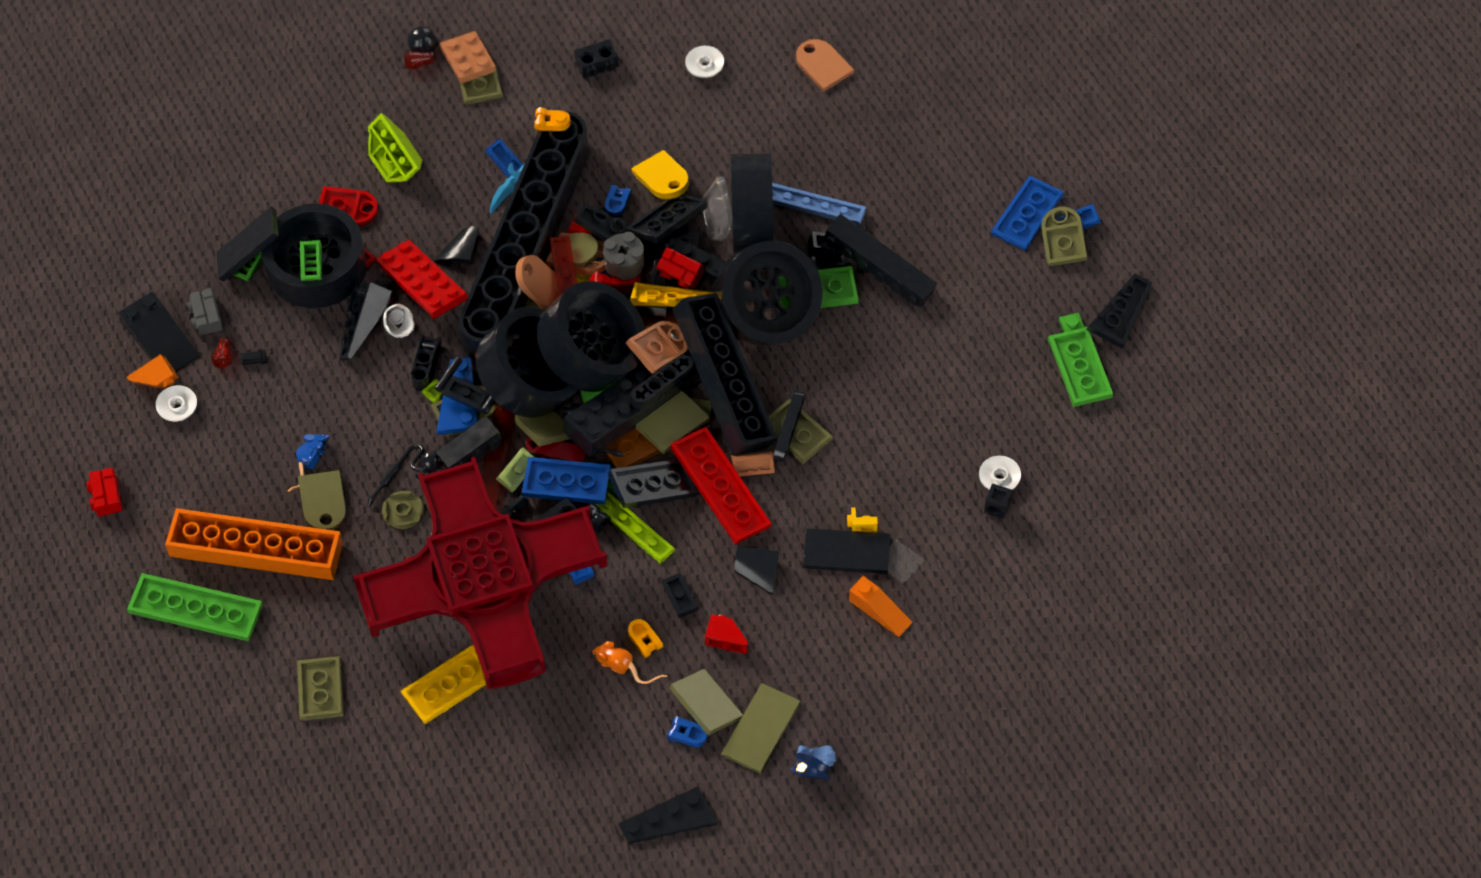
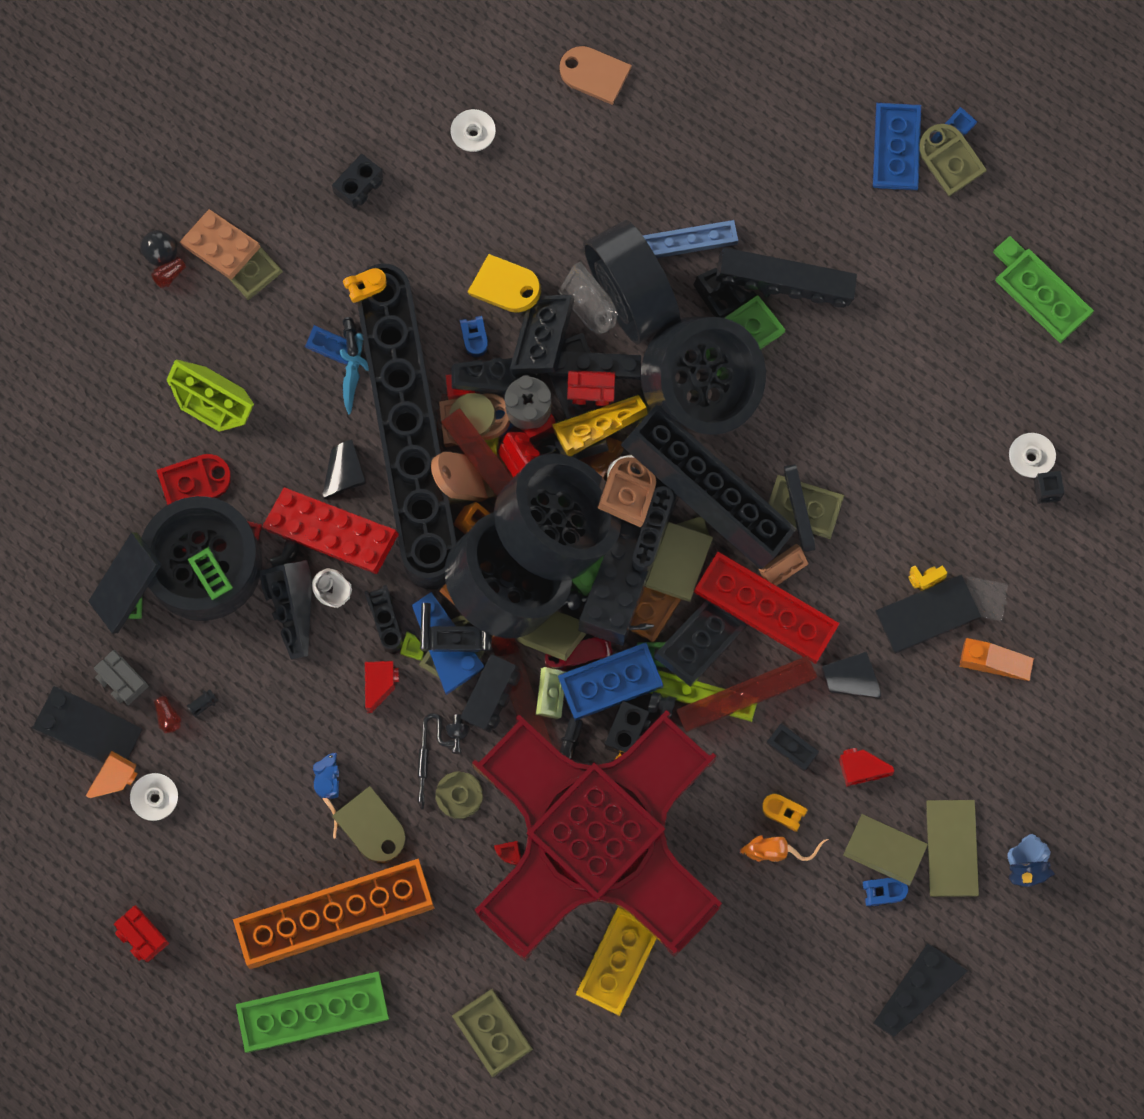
camera: 25 degrees left, 15 degrees up
black wing [1086,273,1153,348] -> none
none -> black piece [342,317,359,357]
none -> red slope [365,661,399,713]
none -> clear red plate [676,655,817,733]

